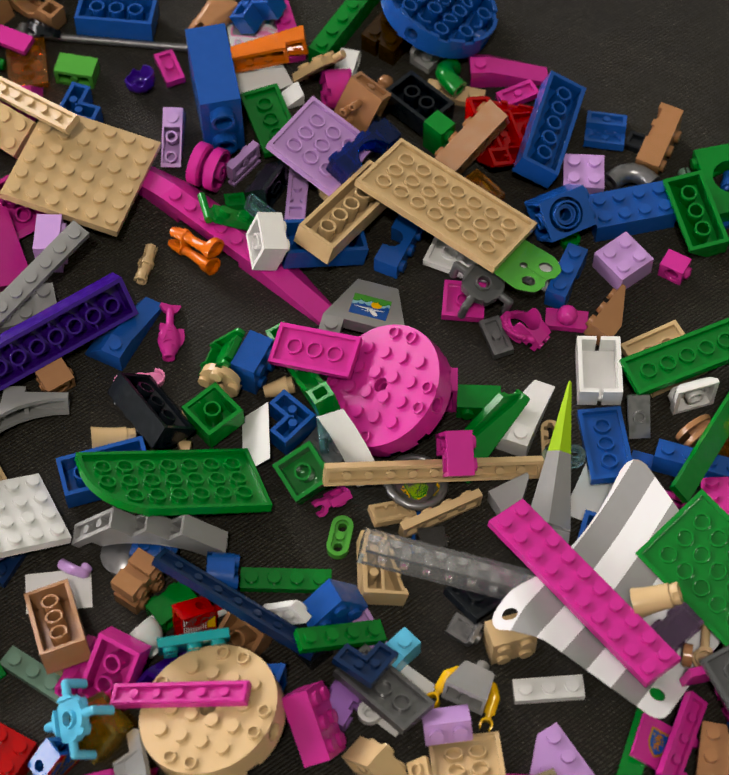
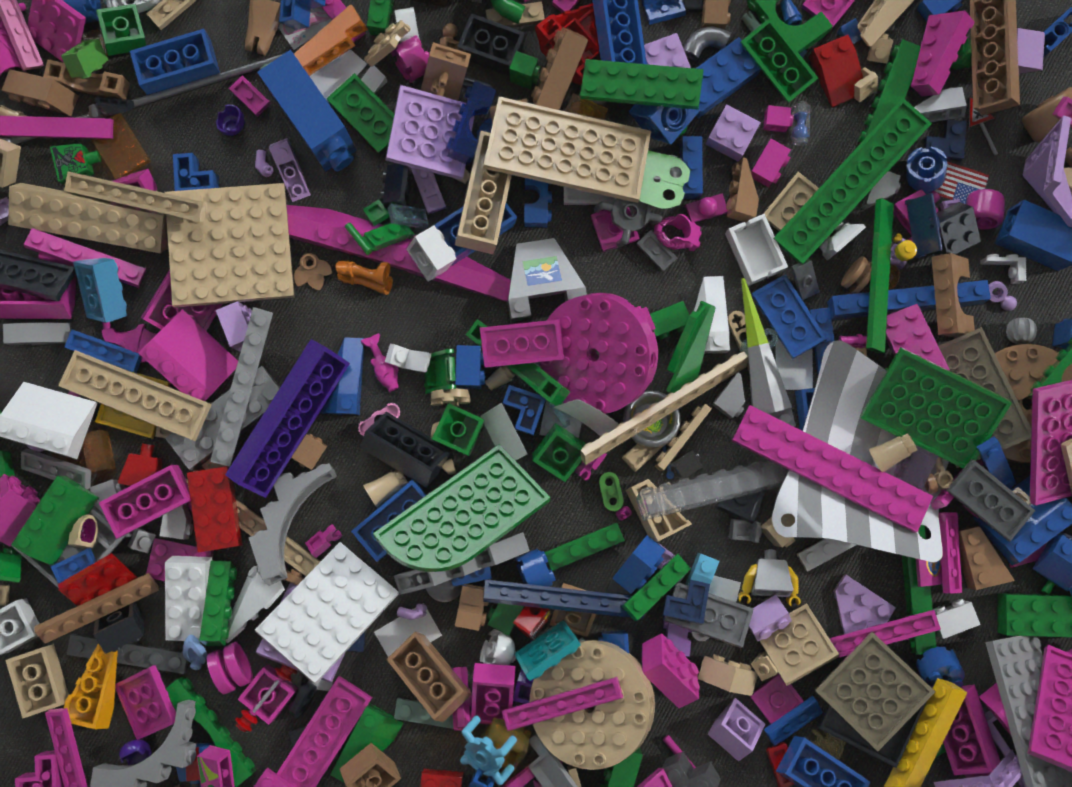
camera: 25 degrees left, 25 degrees up
bright green brick [54,52,100,89] -> none
tan pin [134,243,158,285] -> none
dark pink wheel [186,141,231,192] -> none
lavender plate [226,140,261,187] -> none
white plate [263,600,312,625] -> none
dark pink brick [435,430,478,478] -> none
none -> lavender arm [255,150,273,177]
none -> medium nougat plate [294,253,332,290]
none -> dark pink plate [305,524,342,558]
none -> white bracket [385,344,431,372]
none -> green plate [580,59,704,110]
none -> dark pink rock [616,506,632,520]
none -> dark pink brick [751,139,791,187]
none -> clear piece [791,101,811,146]

